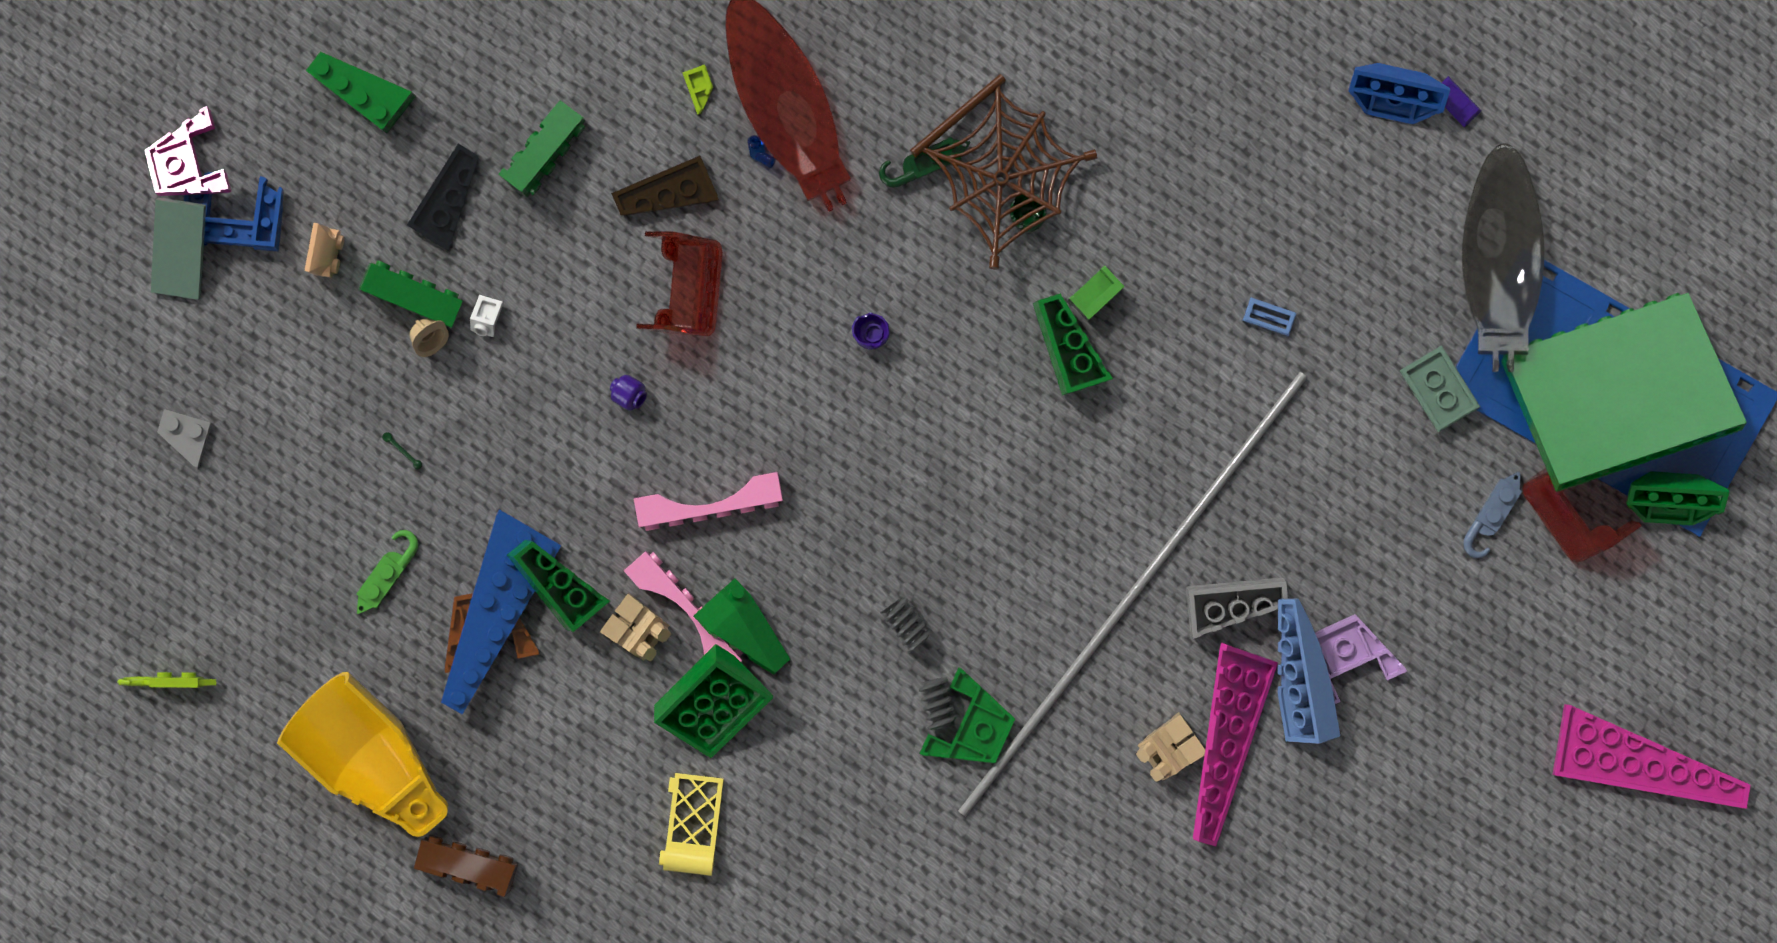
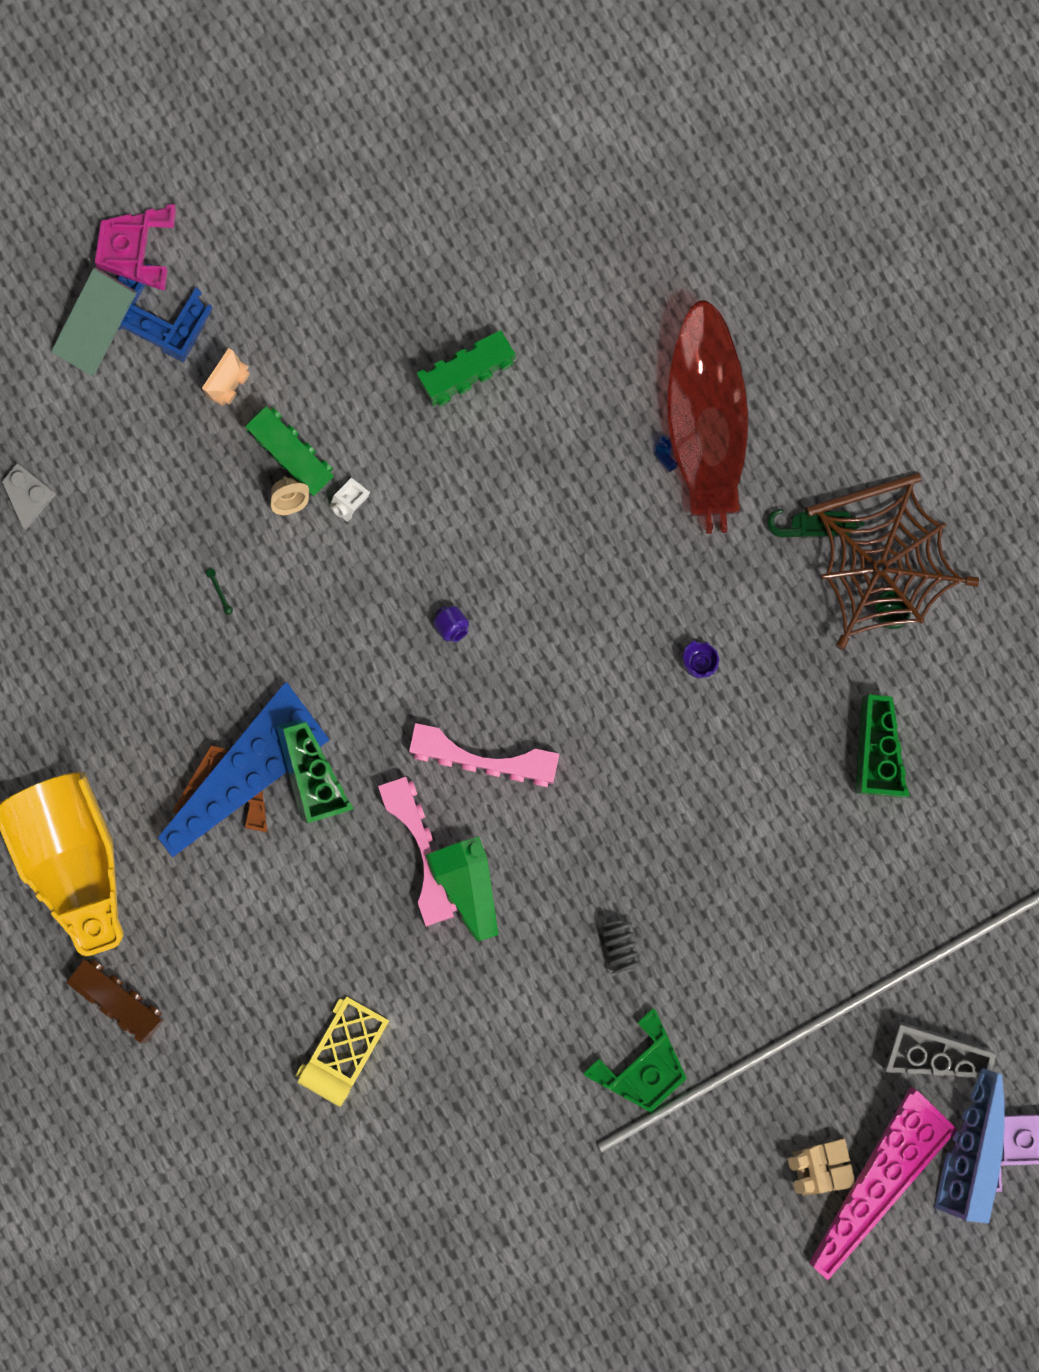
camera: 25 degrees right, 5 degrees down
green wedge [306,51,416,134] -> none
bright green plate [356,530,418,614] -> none
black wing [407,143,479,251] -> none
tan hips [600,593,671,661] -> none
dark brown wing [611,156,720,216] -> none
clear red windscreen [636,231,723,336] -> none
green slope [654,644,773,758] -> none
lime tile [682,64,713,115] -> none
dark grey piece [919,677,957,730] -> none
bright green panel [1068,265,1125,321] -> none

